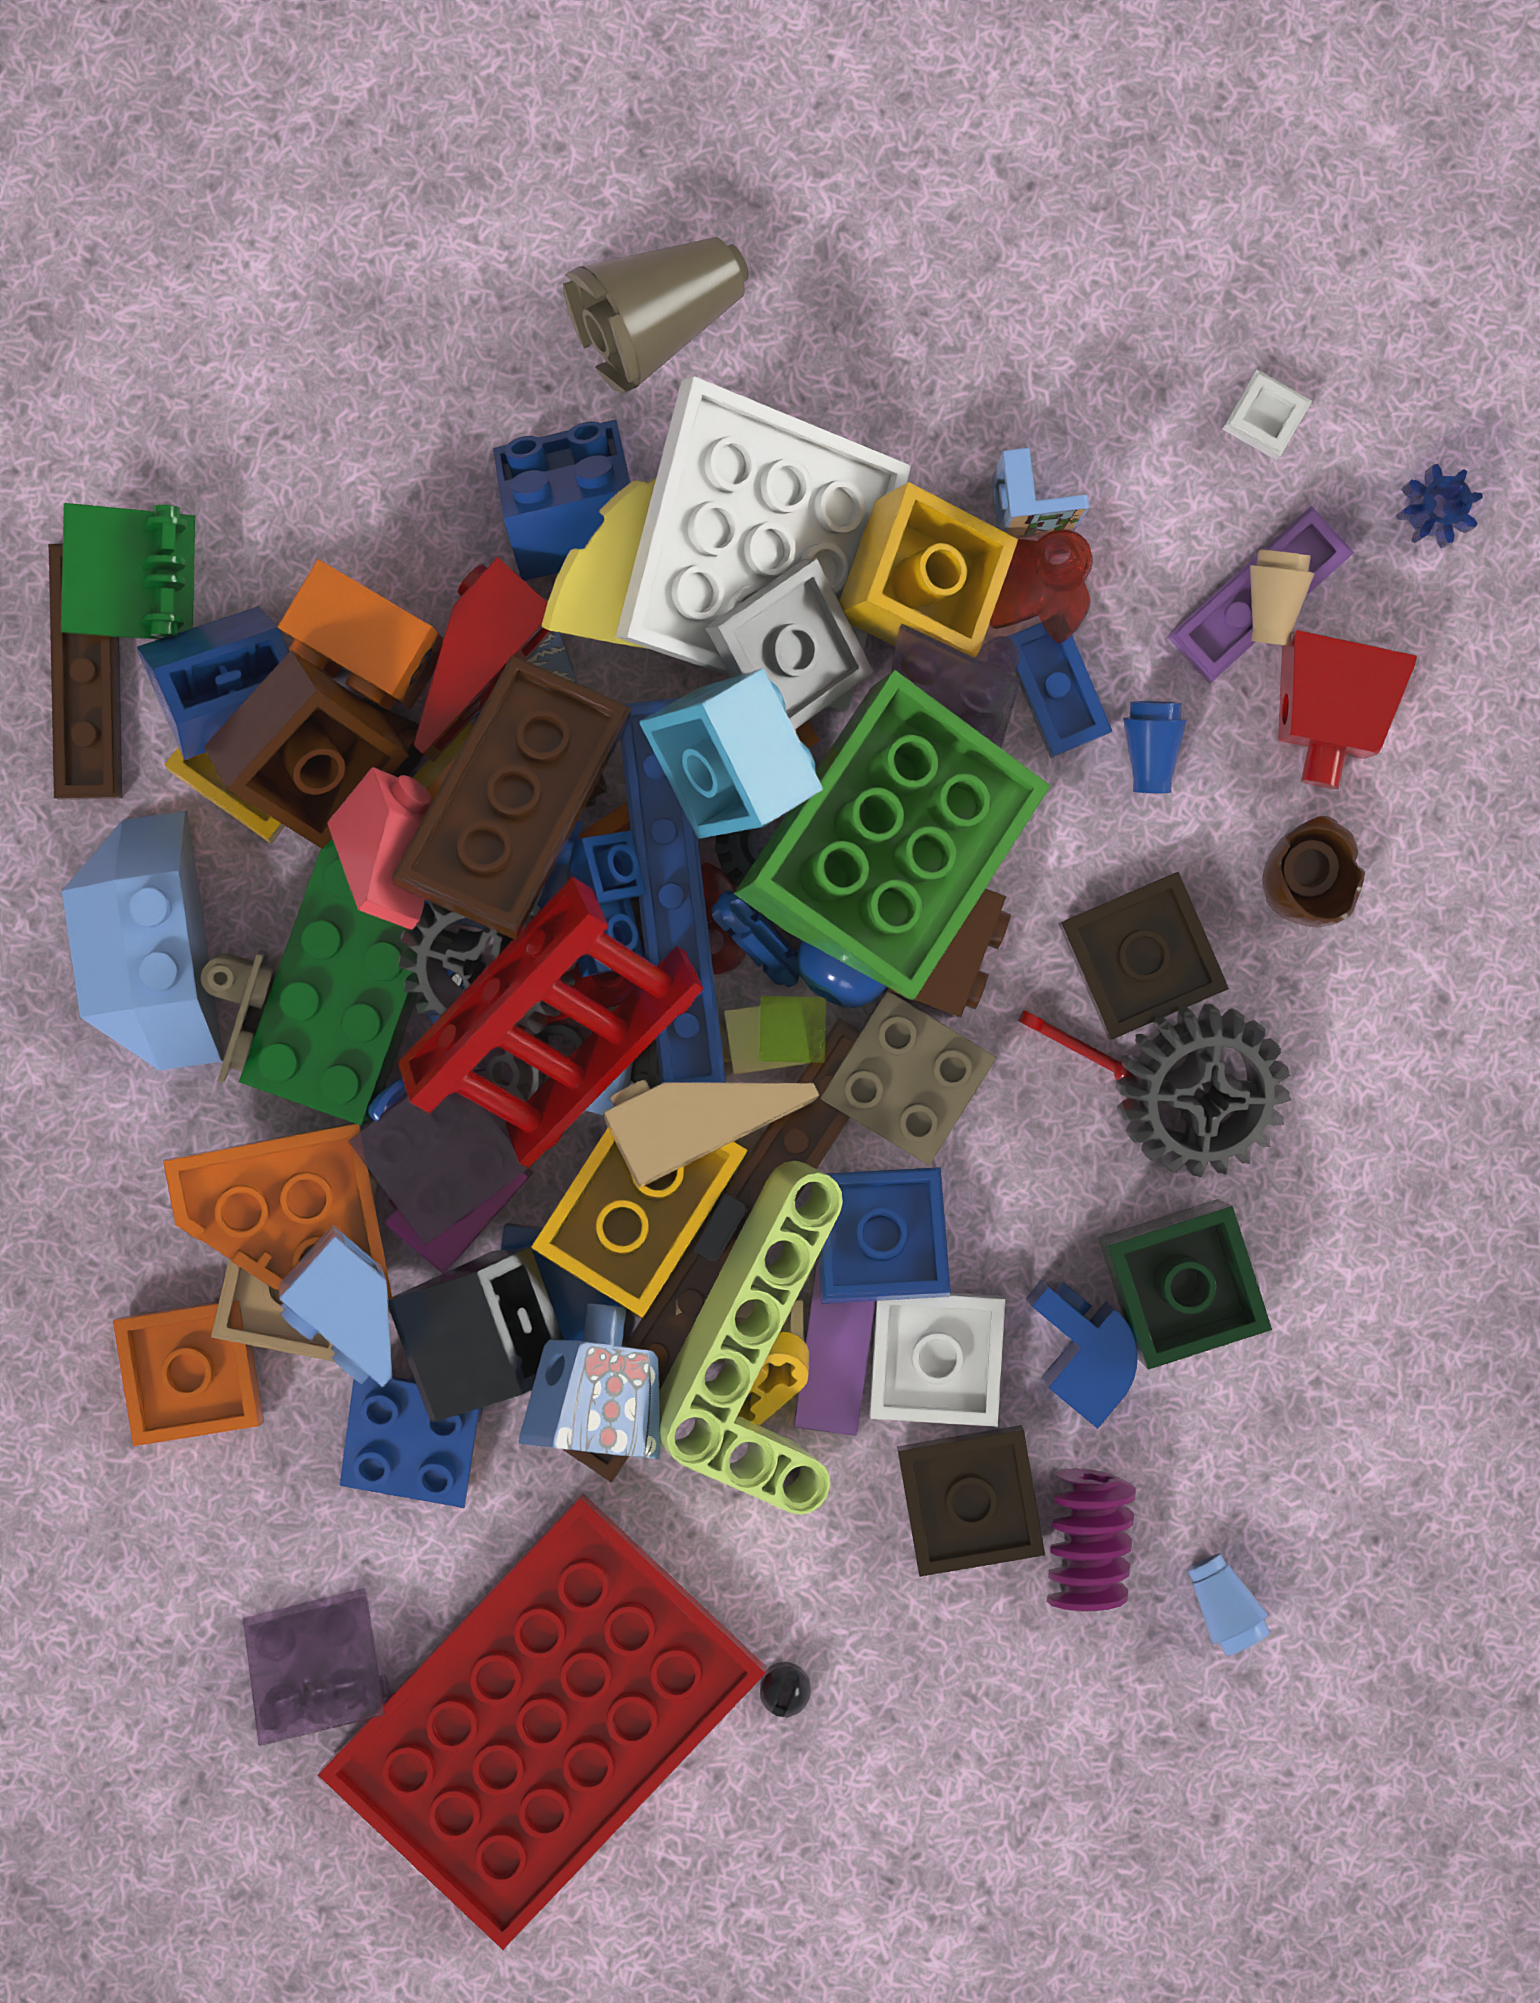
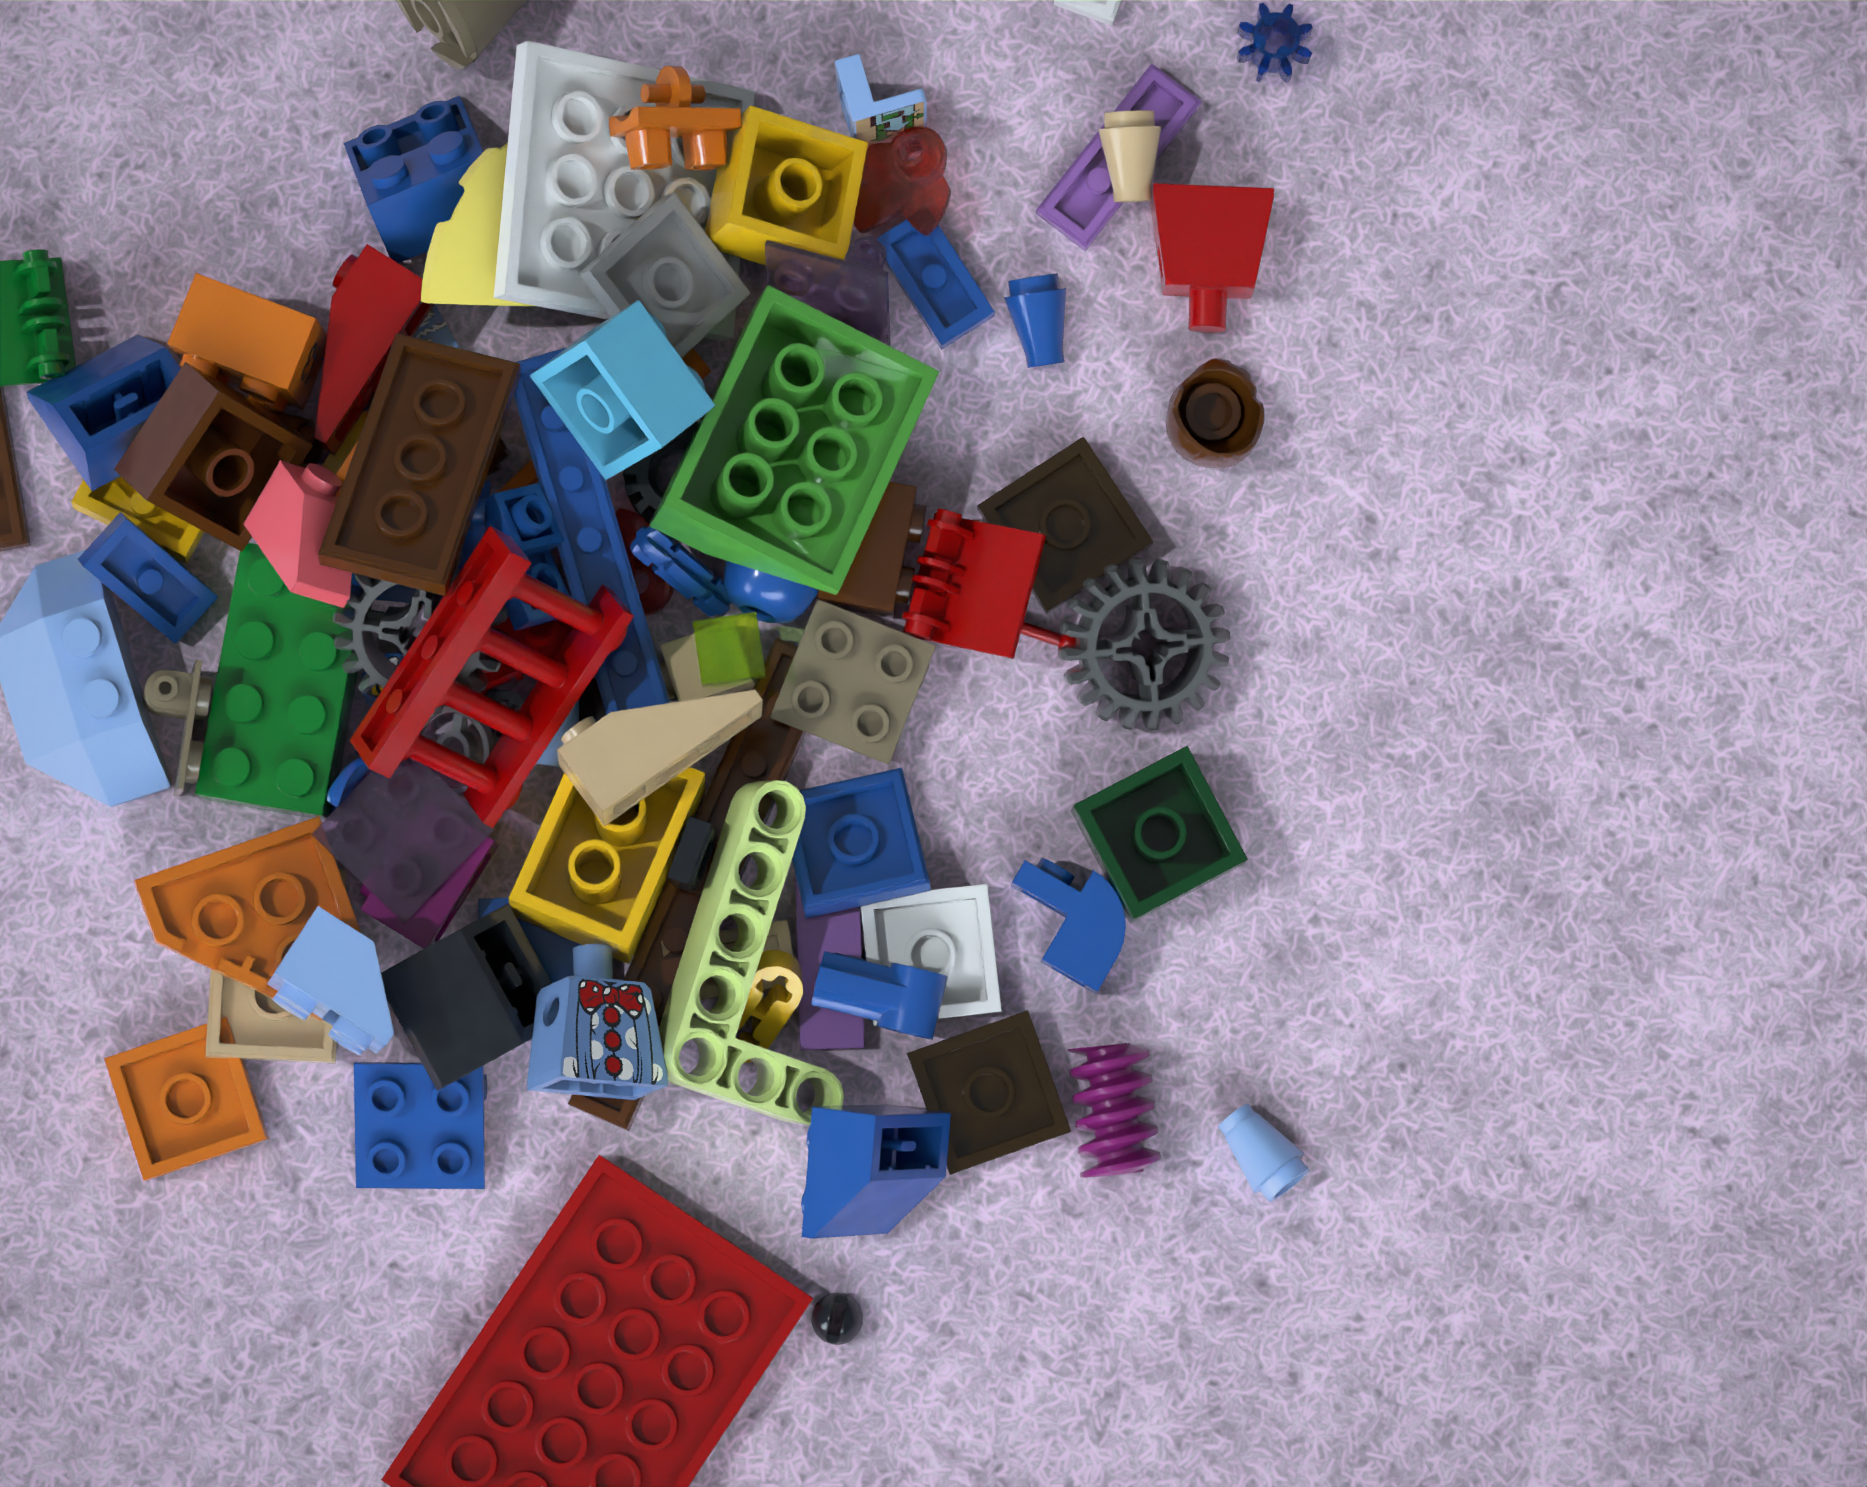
camera: 15 degrees left, 5 degrees down
clear purple hinge [243,1588,390,1746] -> none
none -> blue plate [78,512,218,644]
none -> orange hips [609,66,742,171]
none -> blue slope [801,1104,951,1239]
none -> blue piece [811,951,948,1040]
none -> red hinge [902,509,1046,659]

